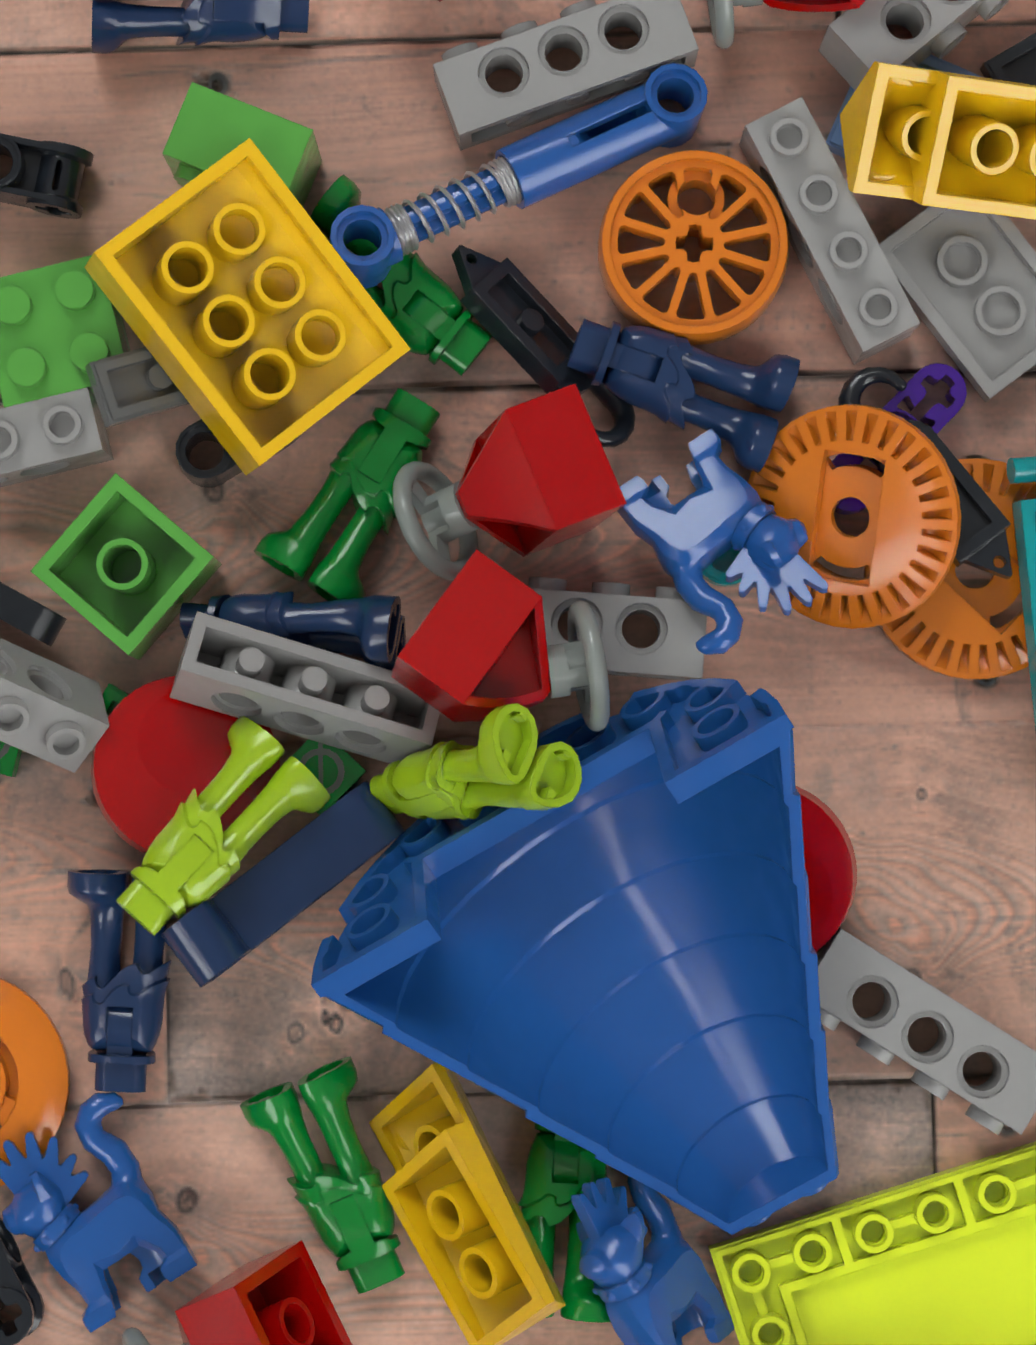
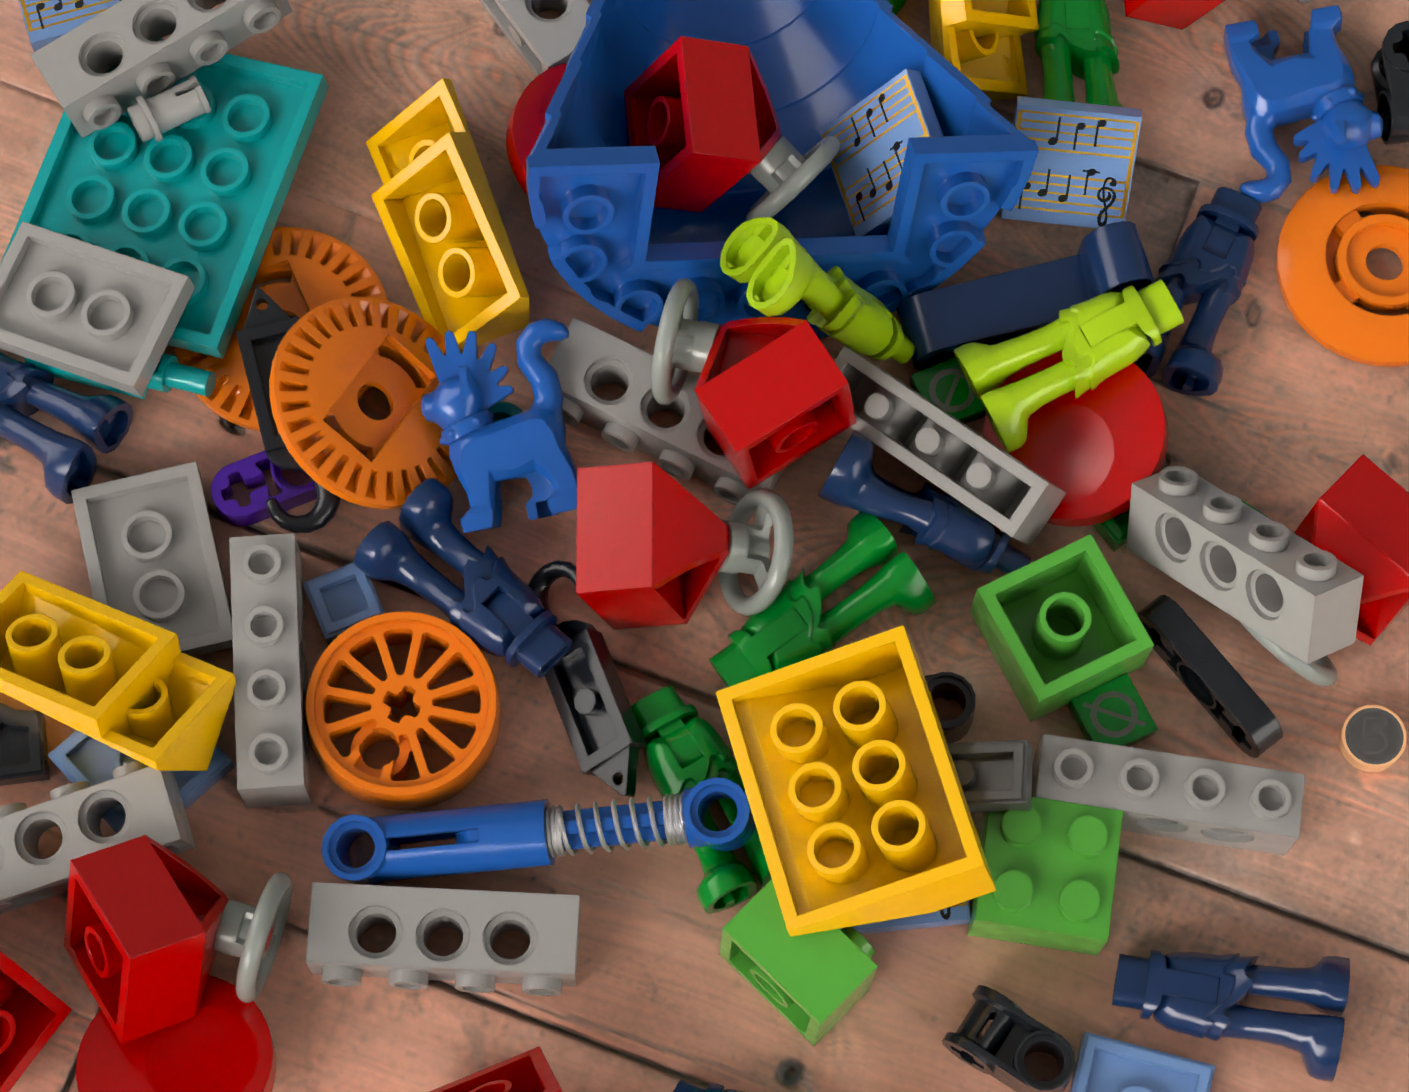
camera: 160 degrees left, 15 degrees down
none -> medium blue tile [303,562,385,645]
none -> yellow slope [366,78,530,352]
none -> red piece [624,36,841,221]
none -> medium blue tile [819,69,943,236]
none -> medium blue tile [1001,96,1142,228]
none -> green tile [1068,673,1158,747]

